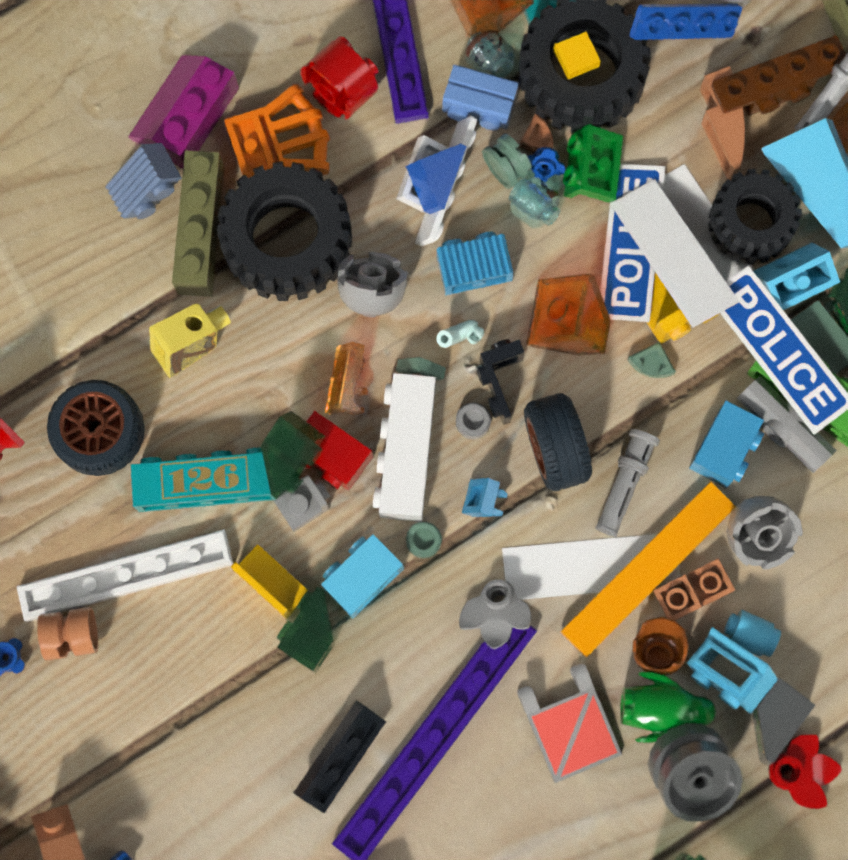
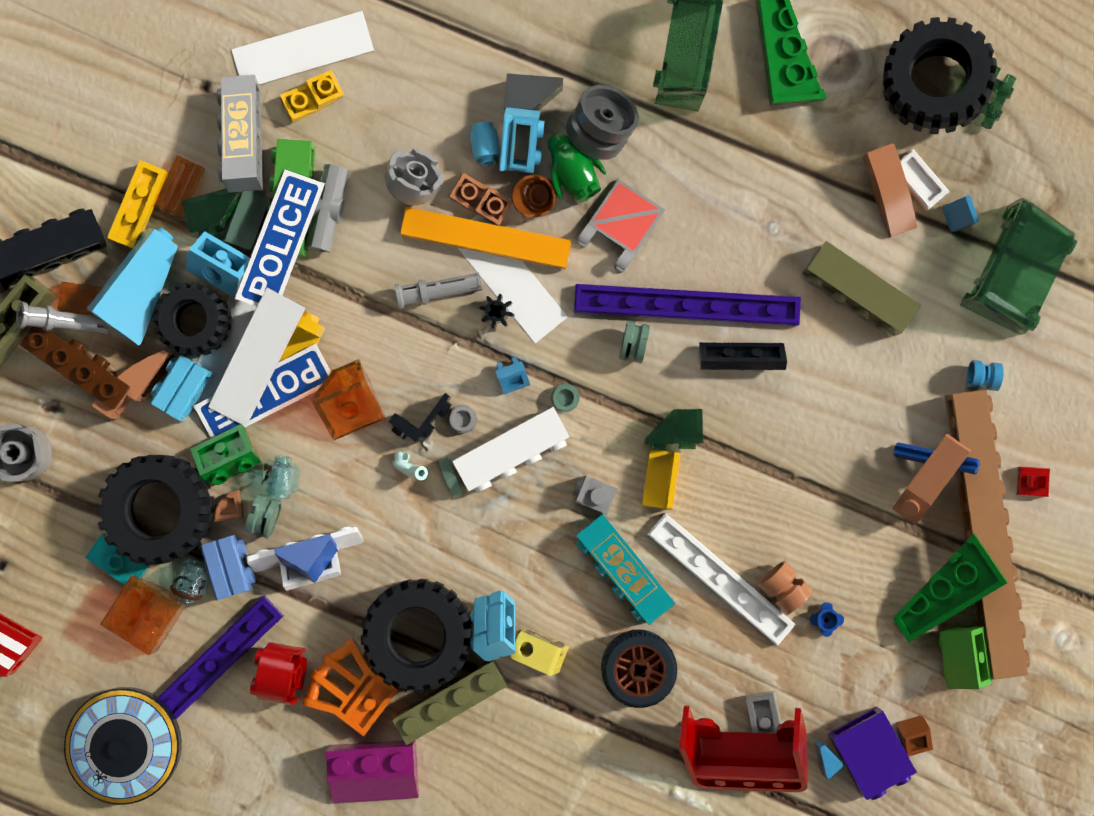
camera: 130 degrees left, 10 degrees up
sand blue brick [105,143,182,219] -> none
clear green slope [261,411,325,499] -> none
red brick [289,410,373,491] -> none
medium azure brick [321,534,404,619] -> none
clear orange plate [325,341,368,415] -> none
light grey cylinder [337,252,408,317] -> none
dark azure brick [436,232,514,296] -> none
light grey plate [459,580,531,649] -> none
black wheel [524,393,592,491] -> none
blue plate [527,147,565,183] -> none
yellow tile [554,32,601,80] -> none
sand green tile [628,342,676,378] -> none
blue bracket [629,4,742,40] -> none
dark azure brick [689,401,765,488] -> none
red plate [768,734,842,809] -> none
none -> medium azure brick [150,354,214,421]
none -> medium azure brick [470,590,515,661]
none -> black gear [479,294,515,329]
none -> sand green wheel [619,321,650,364]

